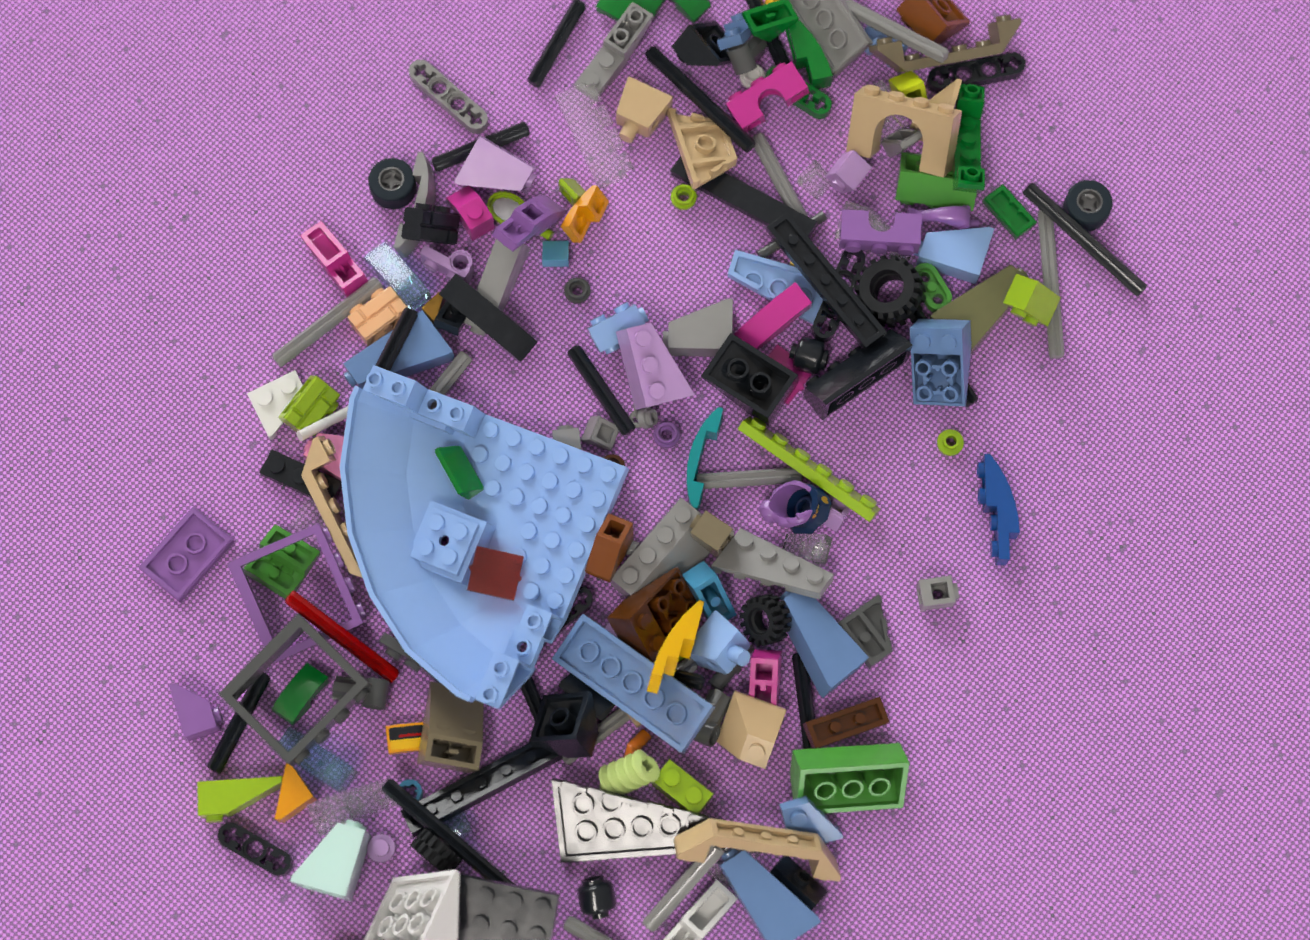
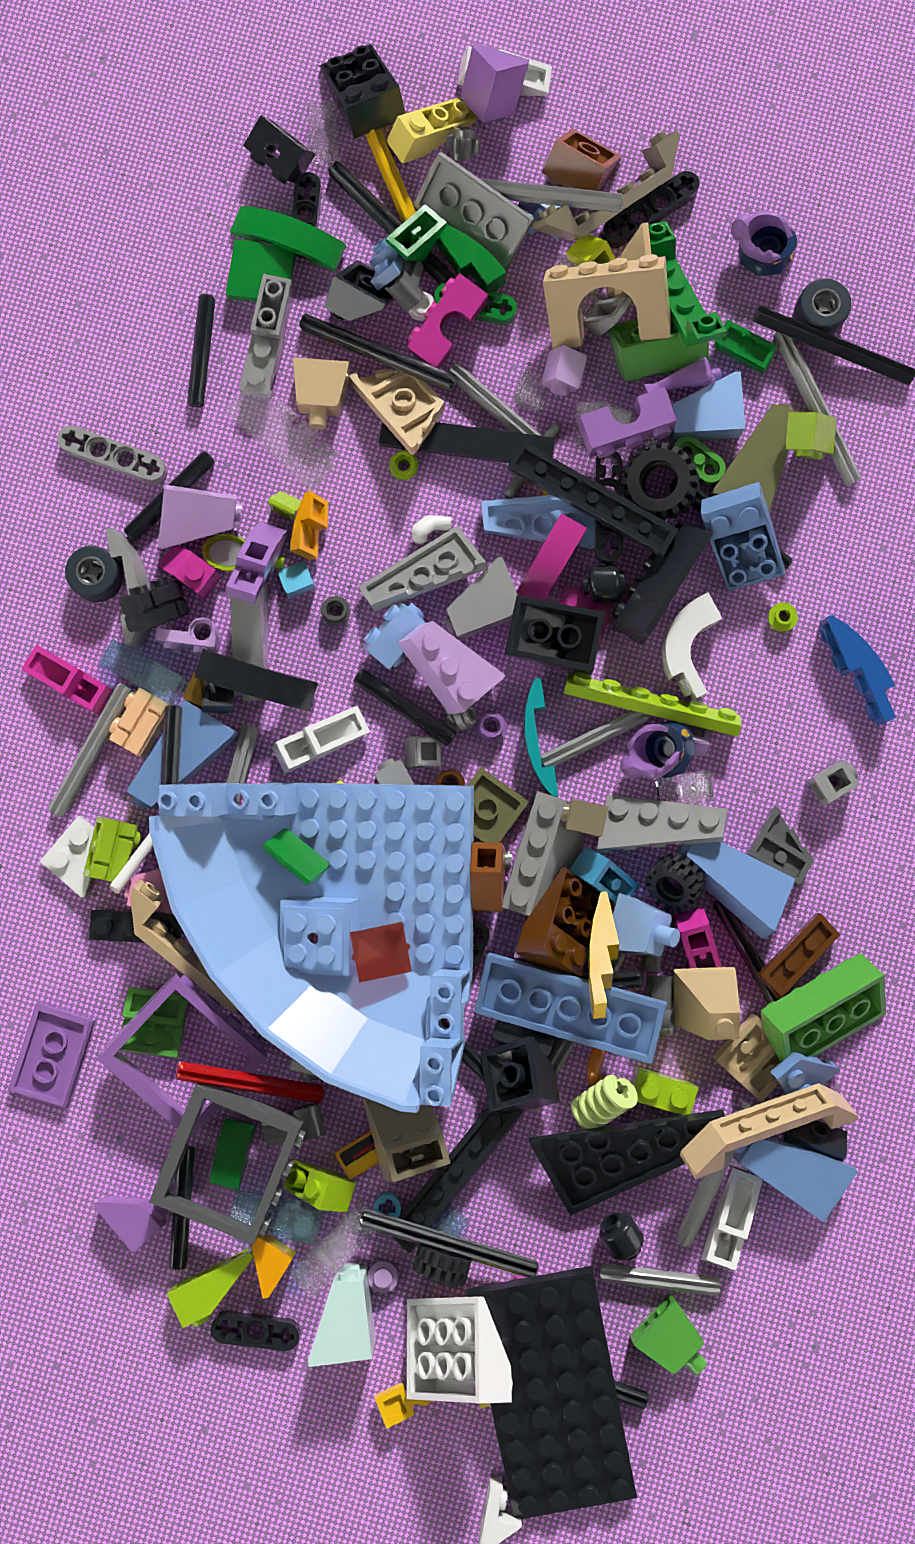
camera: 20 degrees left, 10 degrees up
none -> white slope [272,706,370,774]
none -> lime slope [283,1158,356,1212]
none -> light grey wing [358,526,488,612]
none -> white arm [411,515,452,544]
none -> olive plate [467,767,529,843]
none -> white arch [662,592,722,701]
none -> tan slope [712,1013,781,1103]
none -> piece [731,210,797,276]

